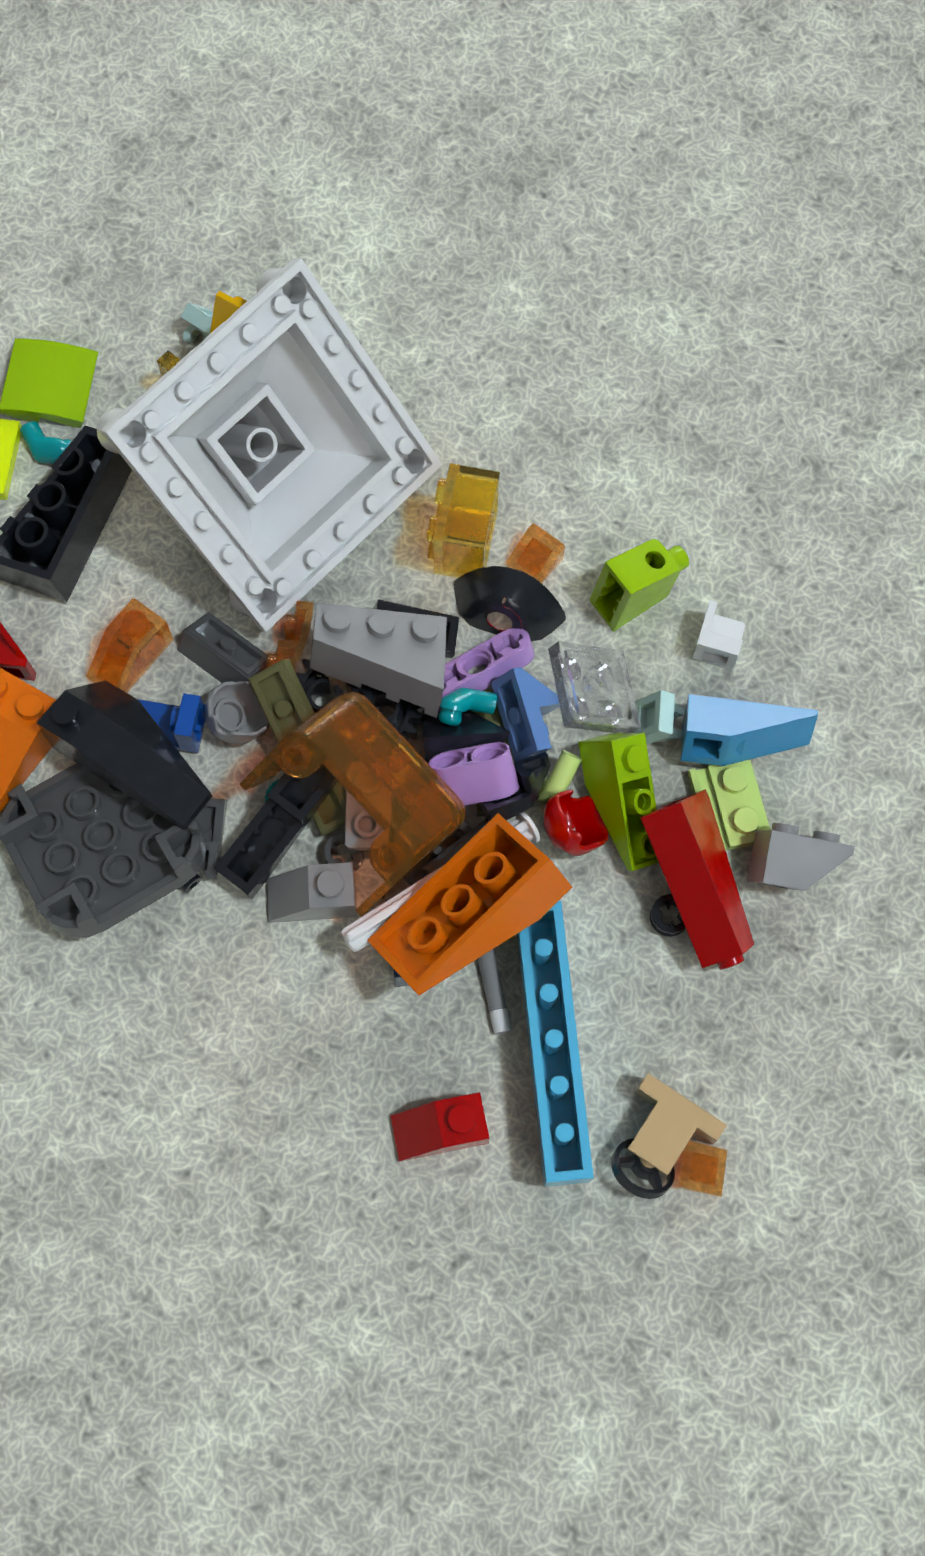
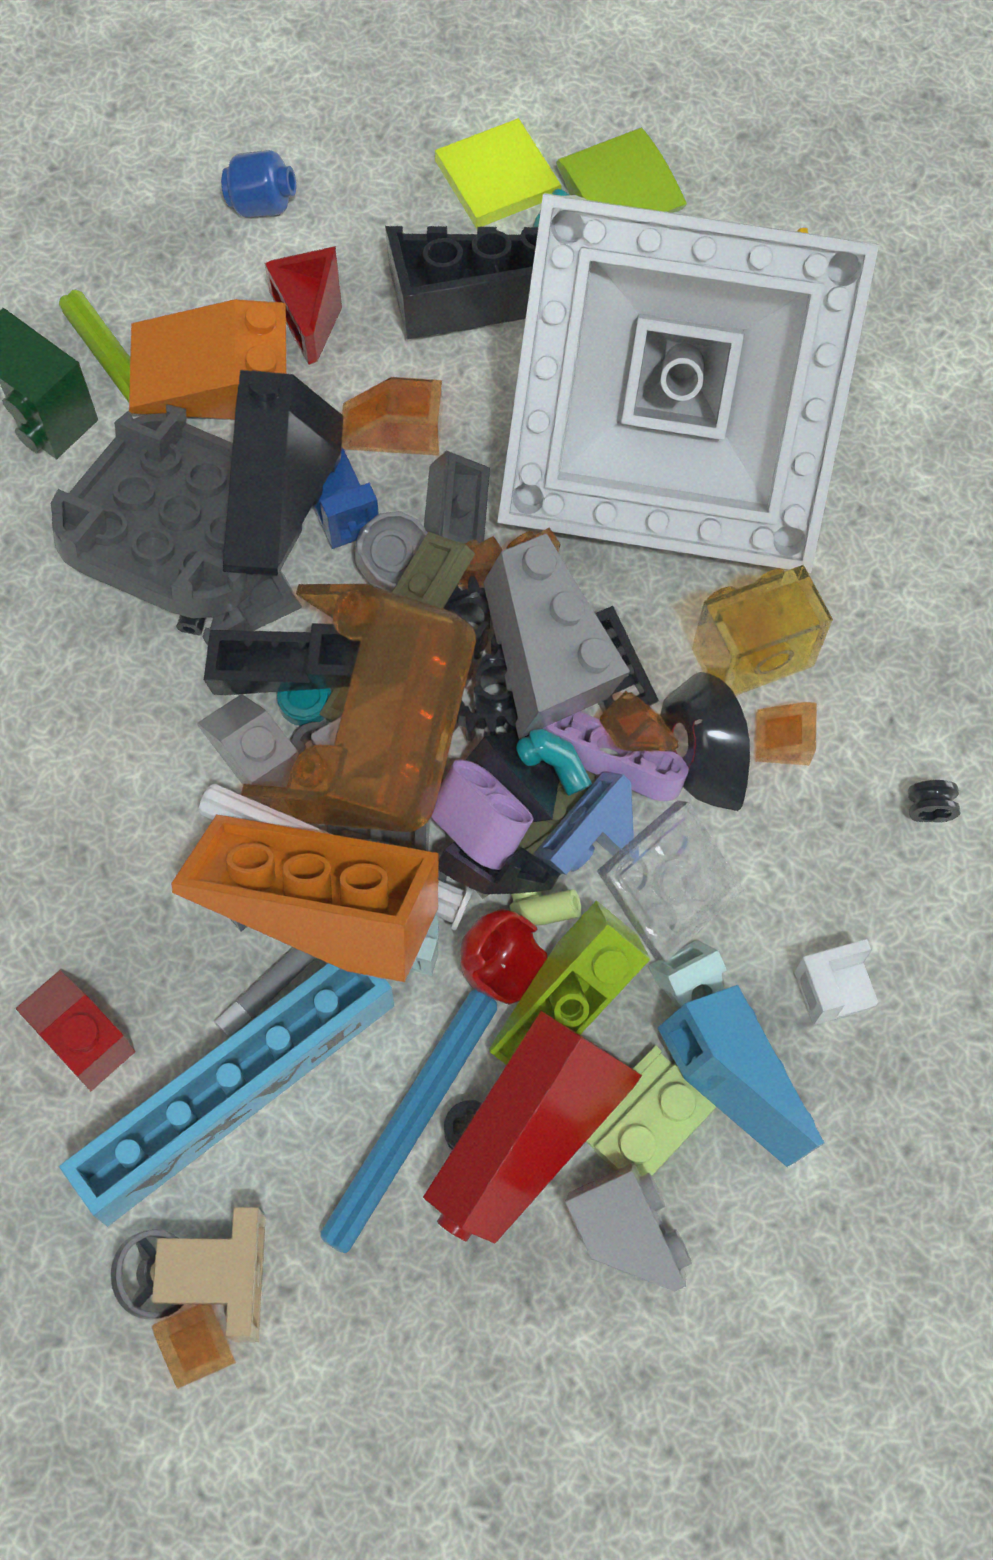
camera: 55 degrees right, 5 degrees down
lime torso [589,539,689,632] -> none
none -> teal tile [277,688,331,726]
none -> dark azure axle [321,989,497,1253]
none -> clear orange slope [600,691,680,752]
none -> black bush [908,780,961,822]

